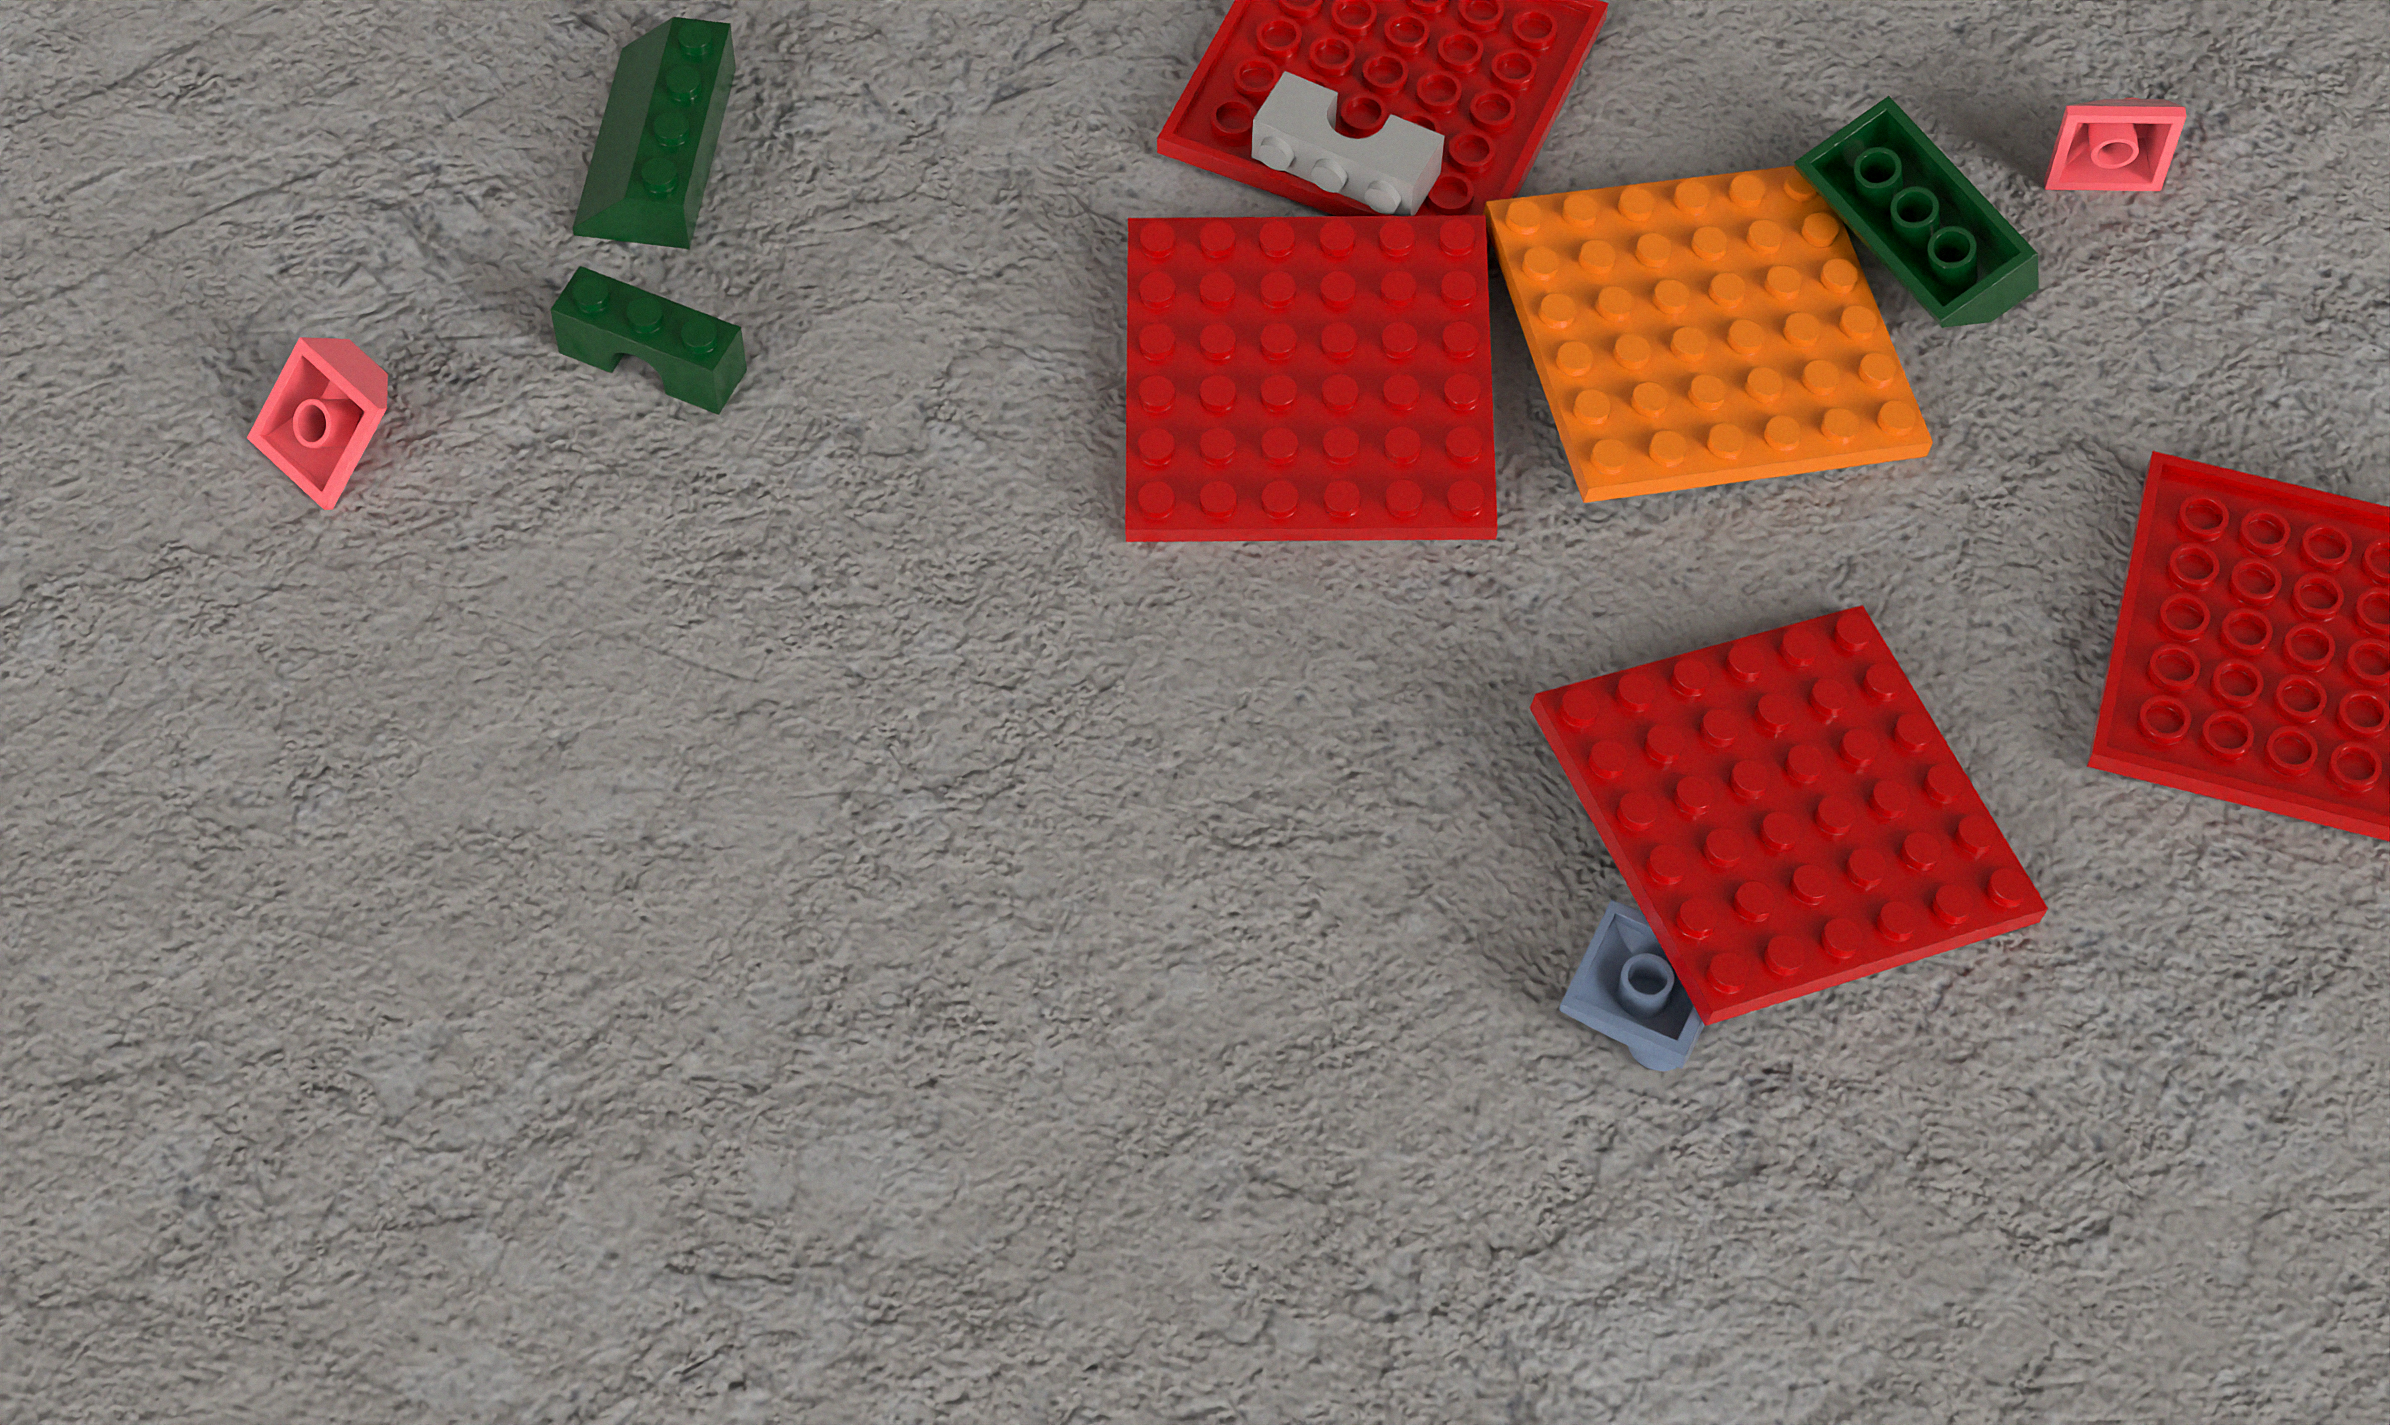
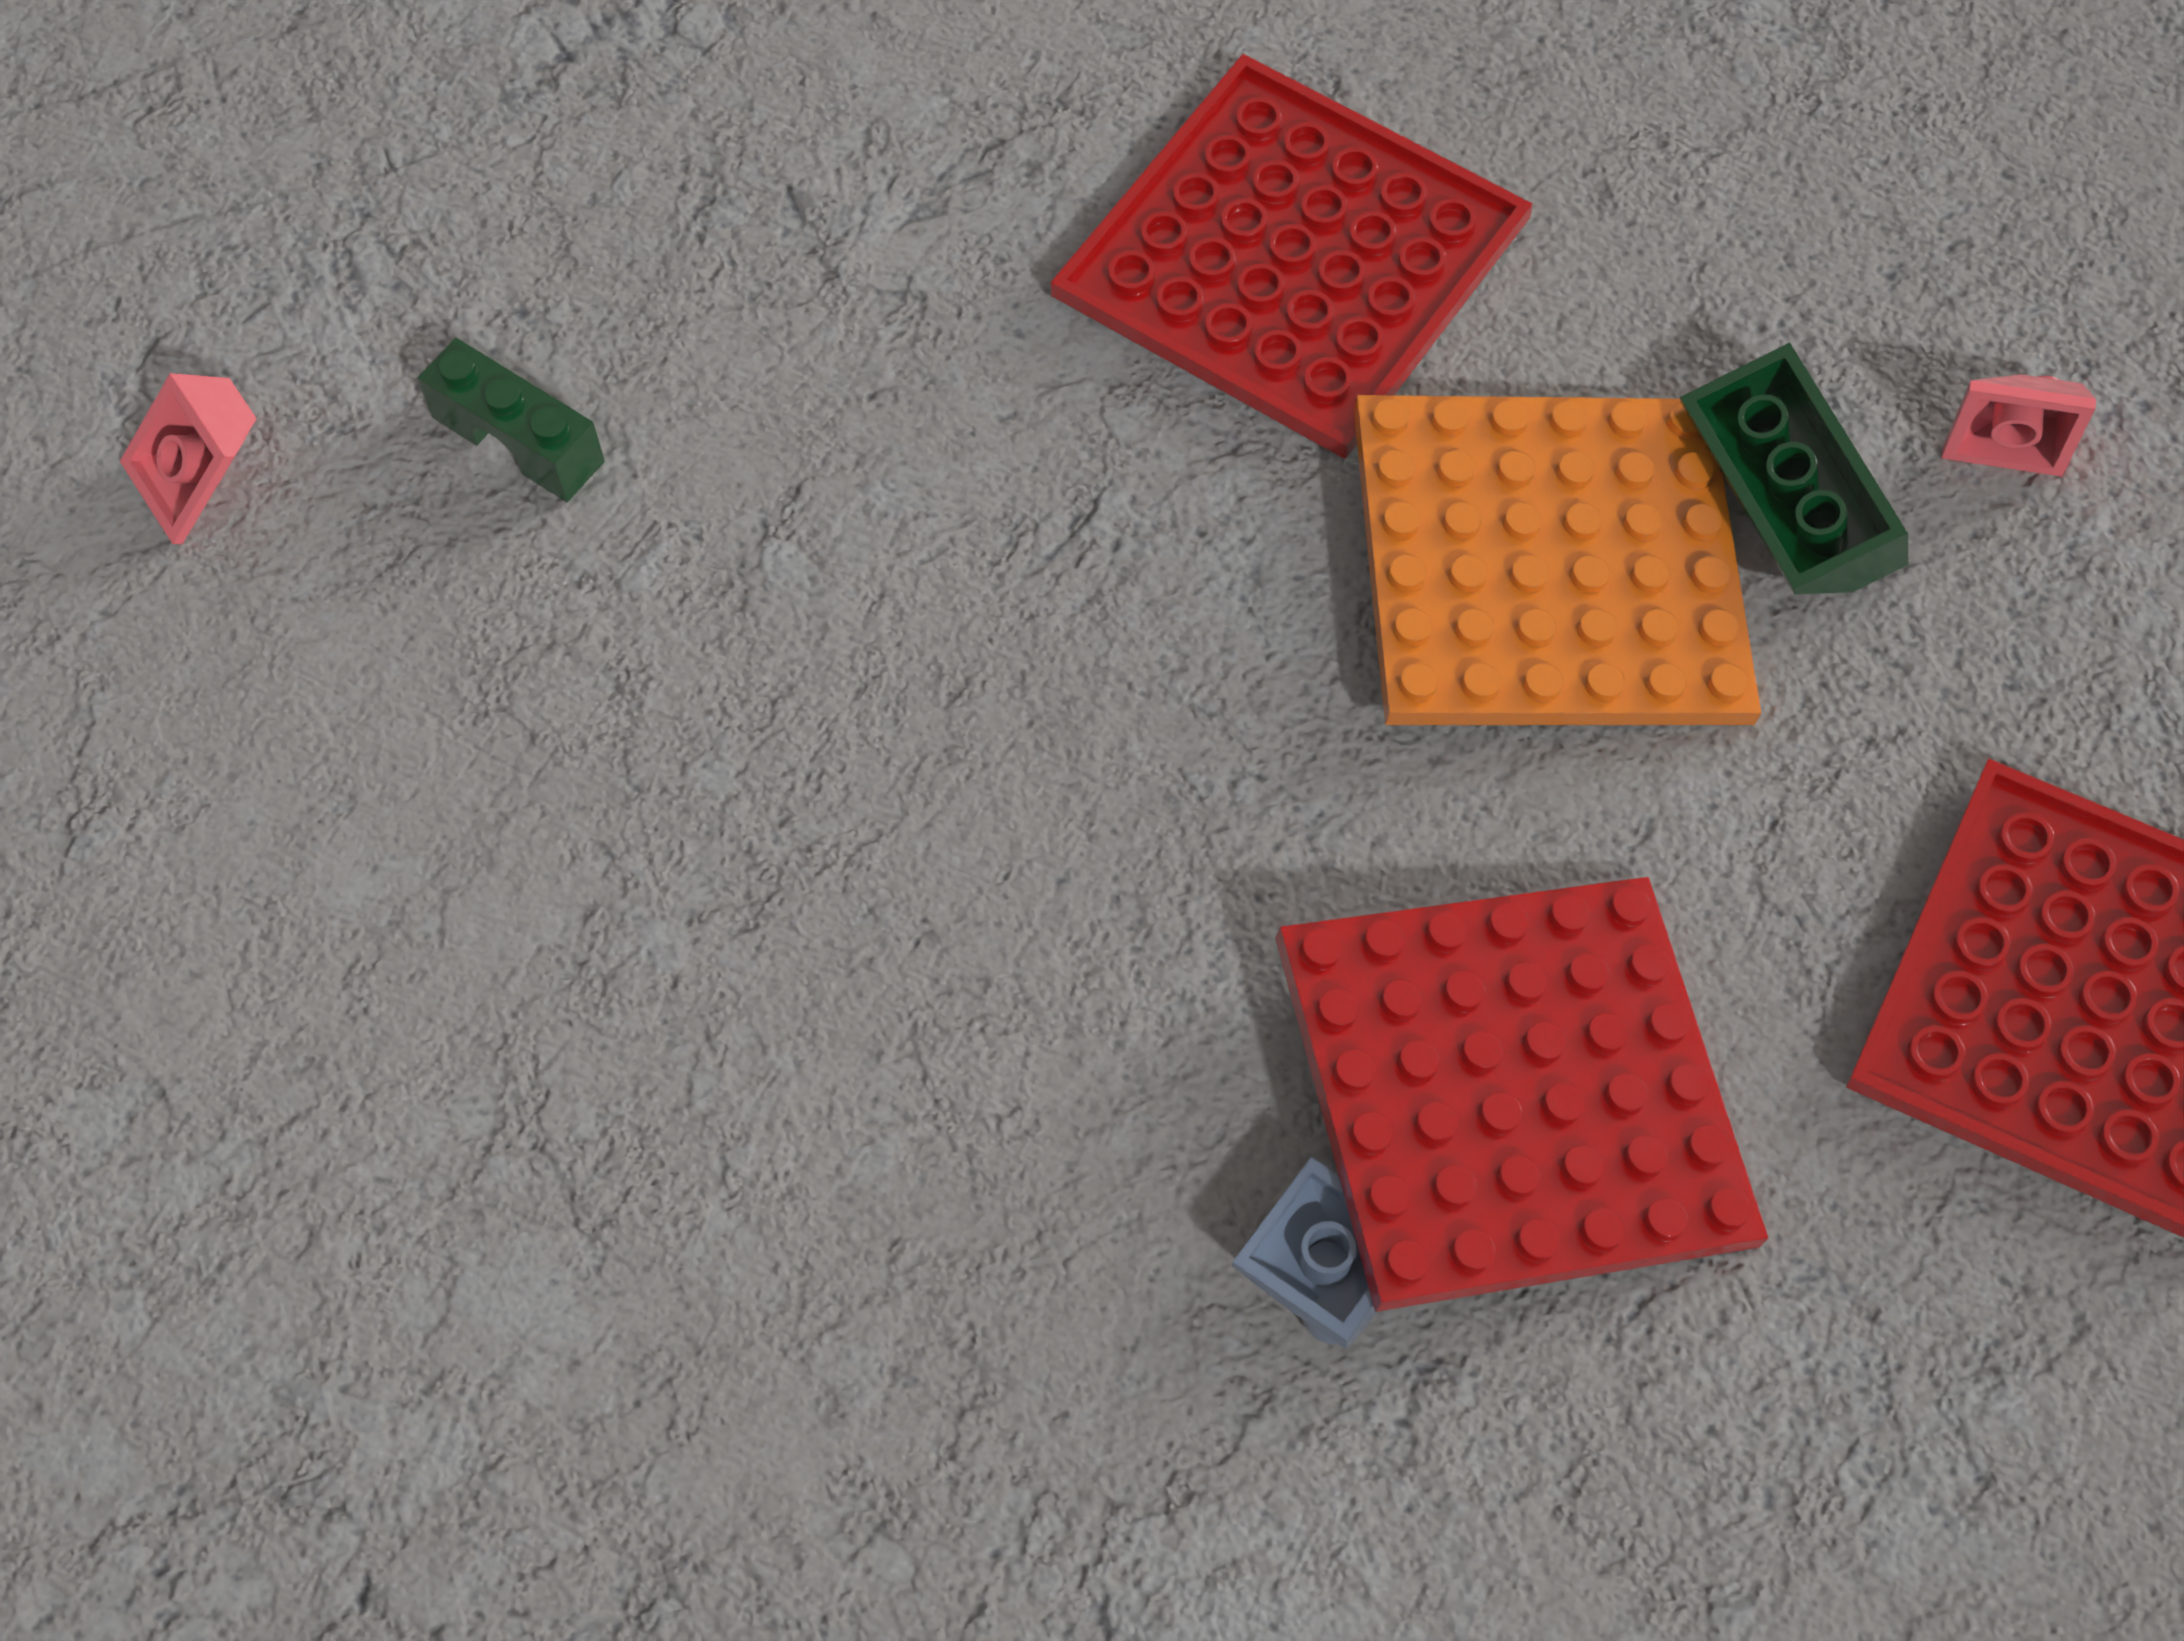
camera: 15 degrees right, 5 degrees up
dark green slope [573,17,736,250] -> none
red plate [1125,215,1498,542] -> none
light grey arch [1251,71,1444,216] -> none

